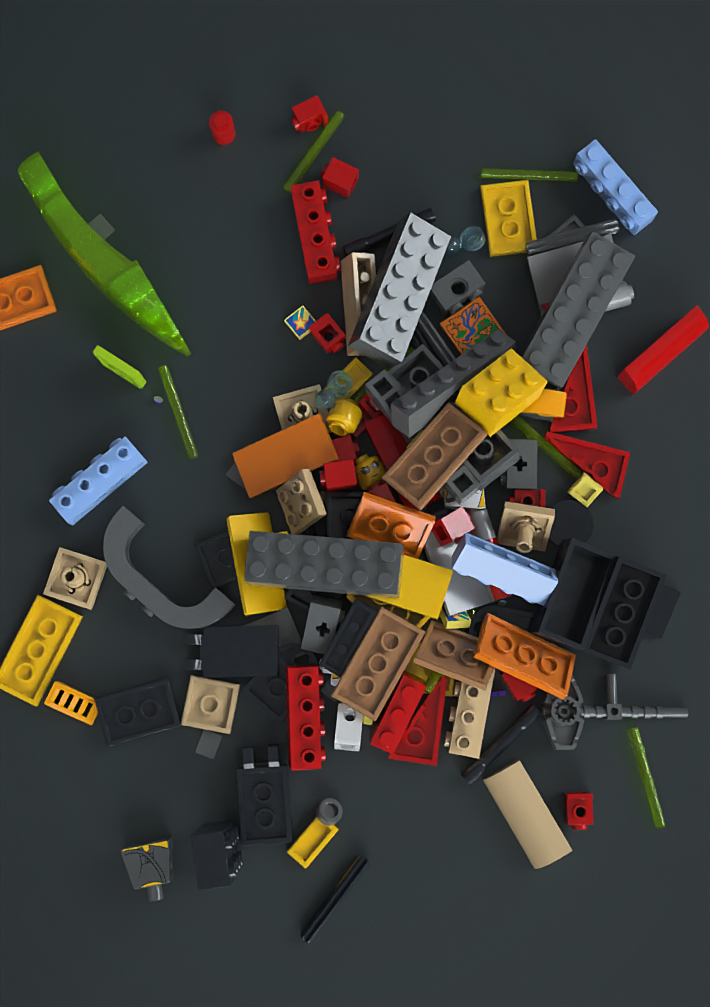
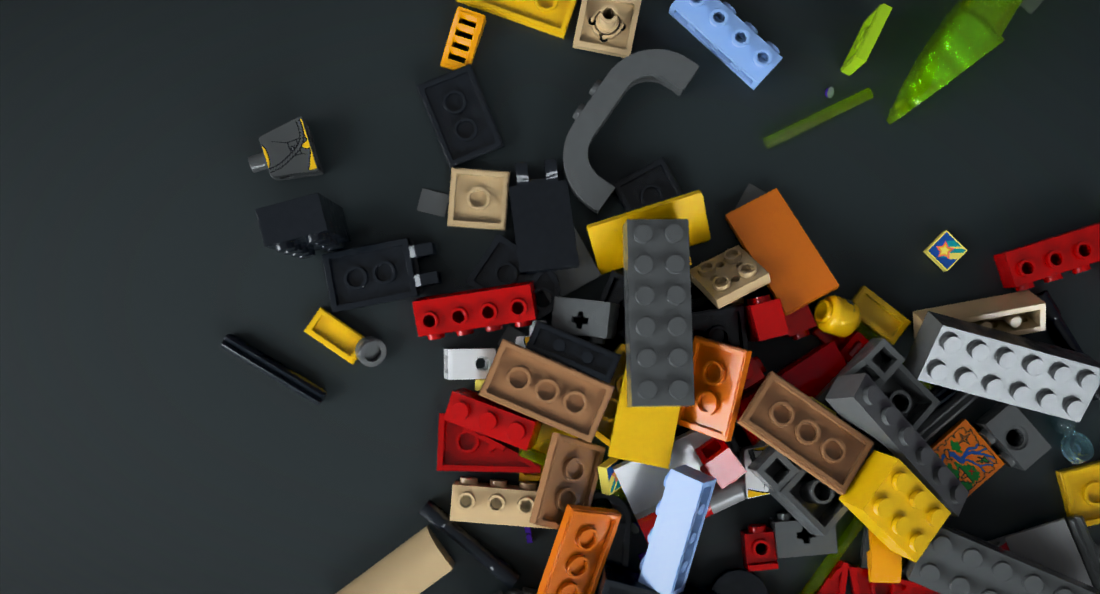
camera: 85 degrees right, 5 degrees up
tan plate [273,384,332,433] -> none
red brick [308,313,346,354] -> none
clear light blue plate [315,371,353,409] -> none
yellow head [355,454,387,490] -> none
tan plate [497,501,555,553] -> none
red brick [499,672,538,702] -> none

